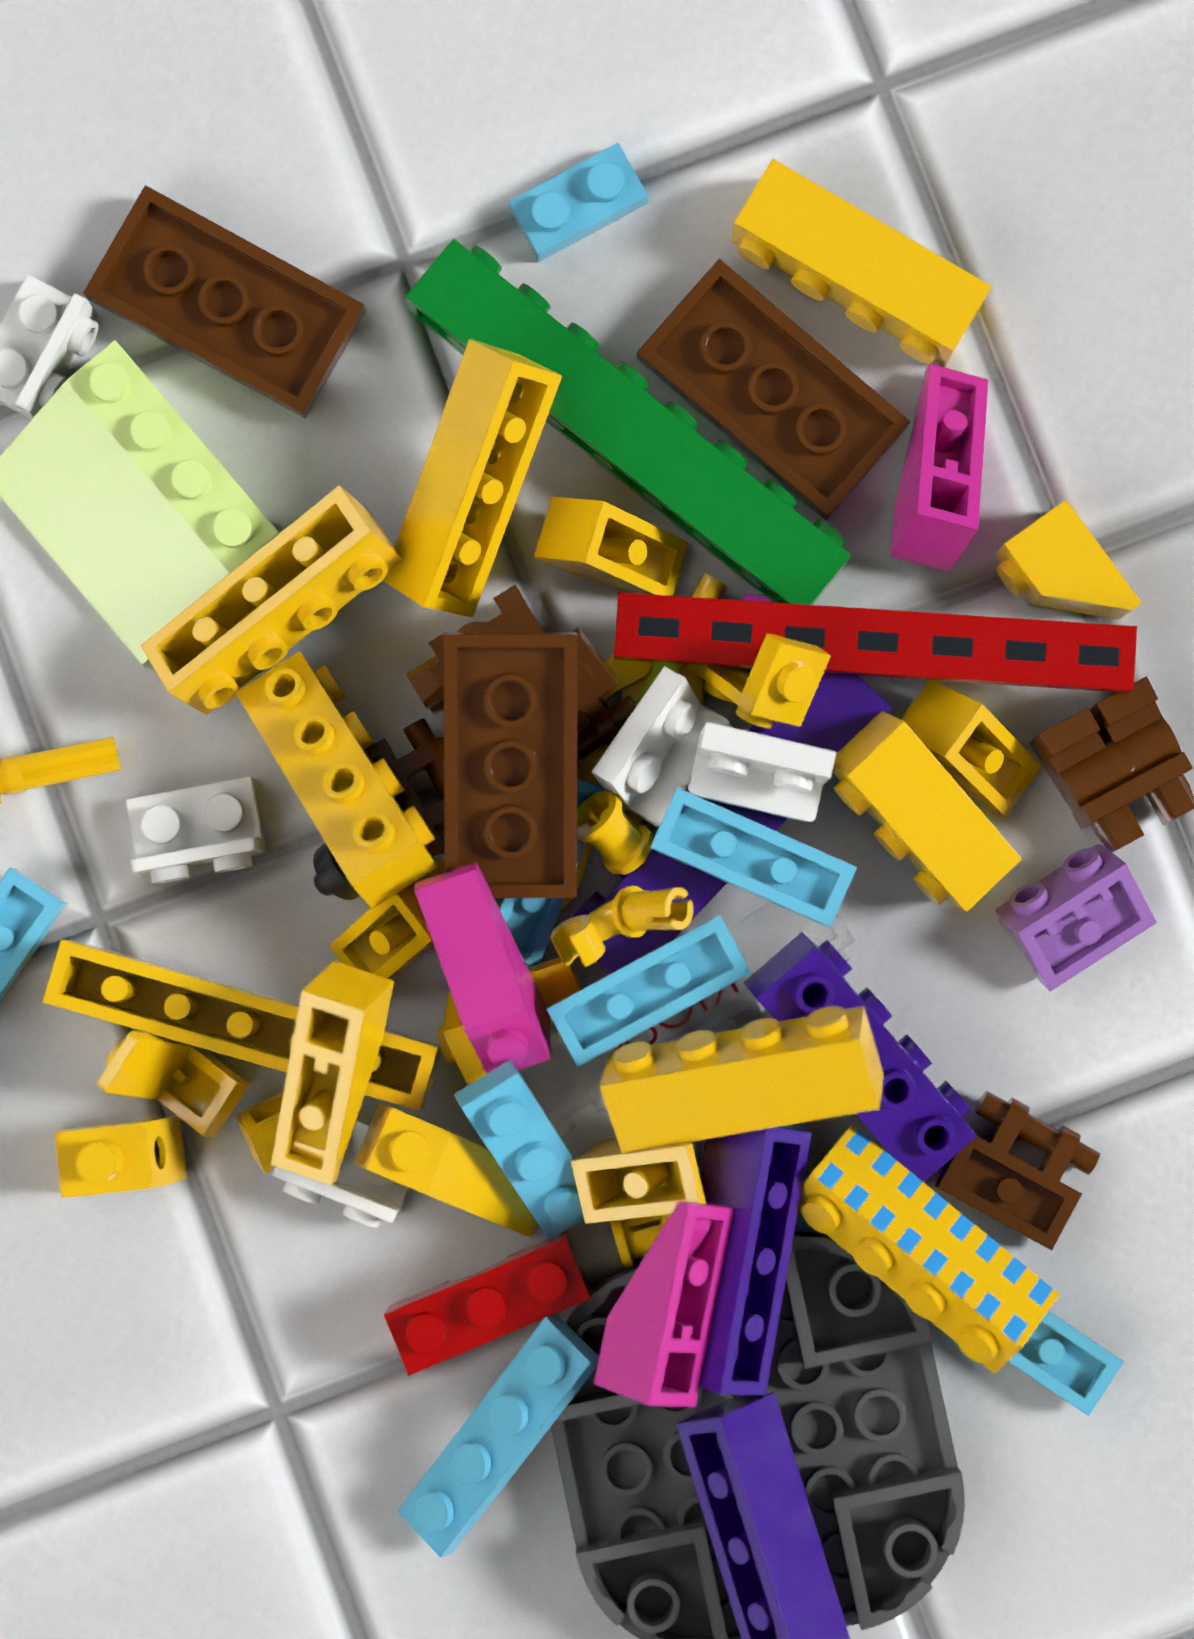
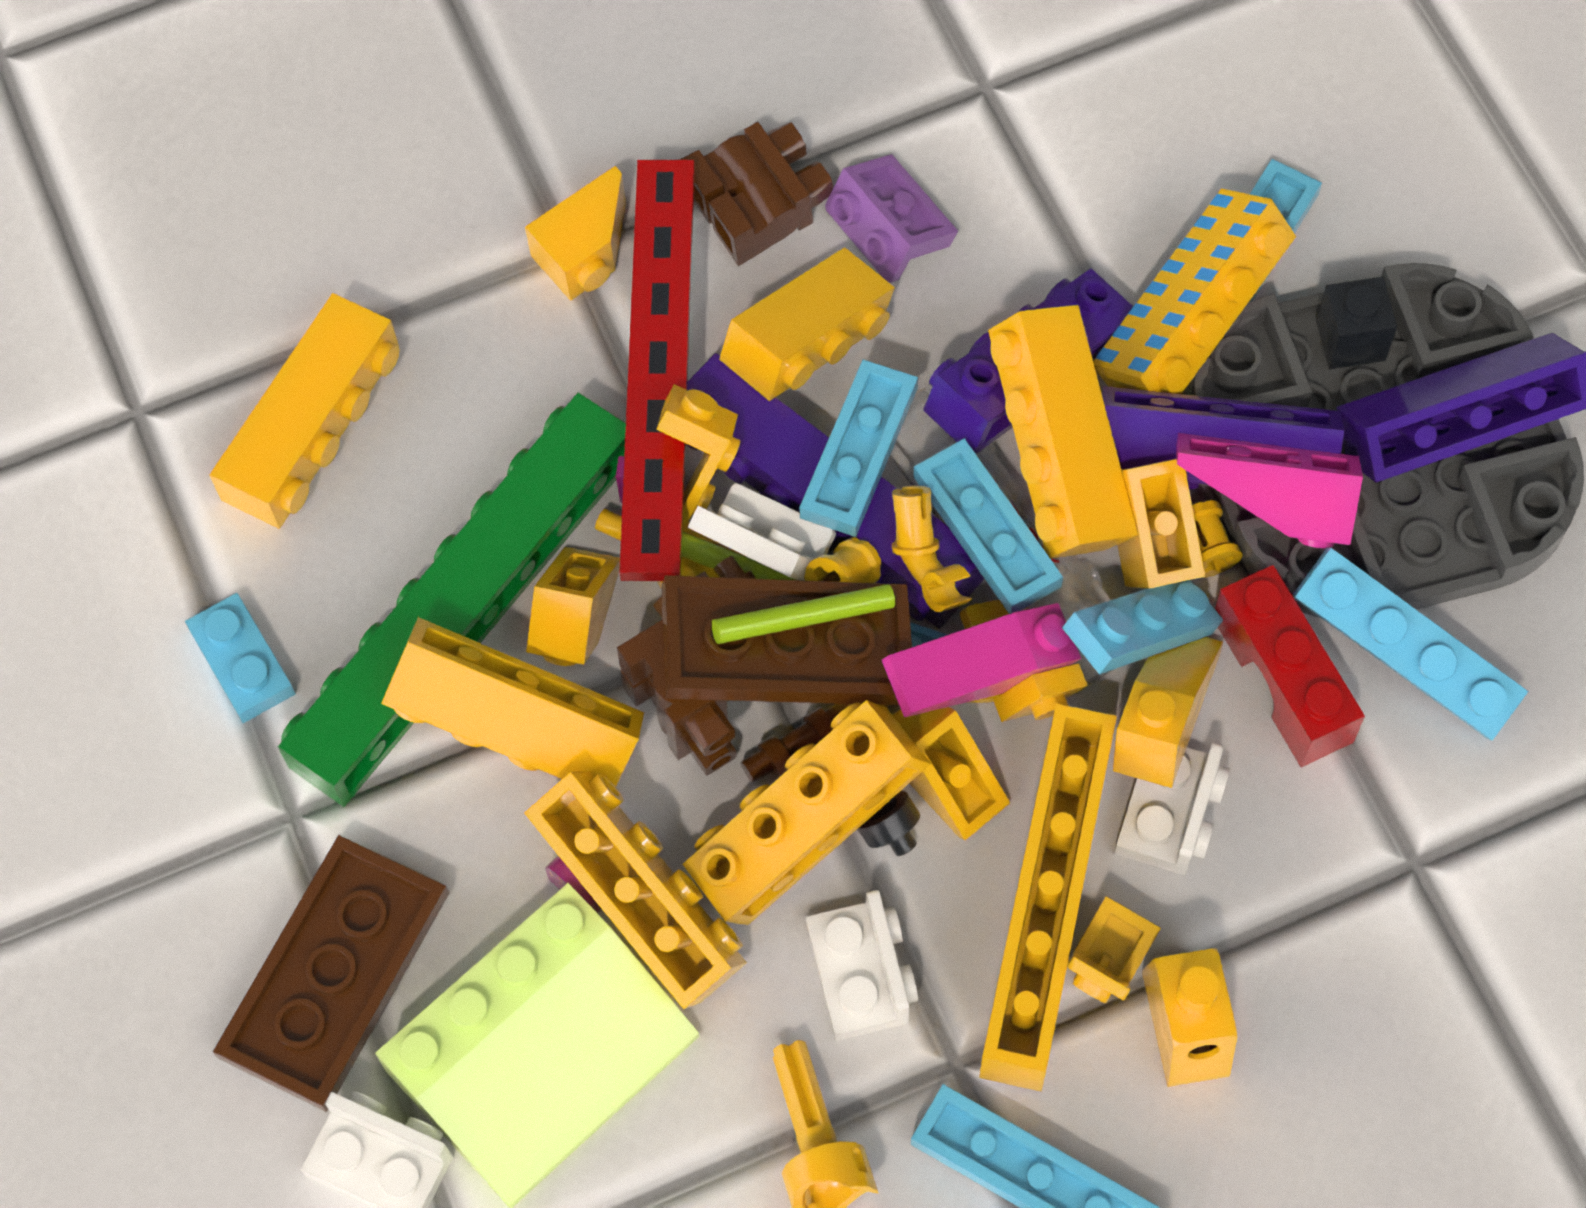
camera: 95 degrees left, 20 degrees down
yellow slope [235,1091,284,1174] -> none
yellow slope [271,961,394,1186] -> none
reddish brown plate [636,258,911,520] -> none
white bracket [688,722,836,823] -> none
dark pink slope [890,364,989,572] -> none
yellow slope [901,680,1042,817] -> none
reddish brown plate [935,1091,1100,1251] -> none
none -> lime bar [712,584,895,644]
none -> black brick [1316,276,1397,370]

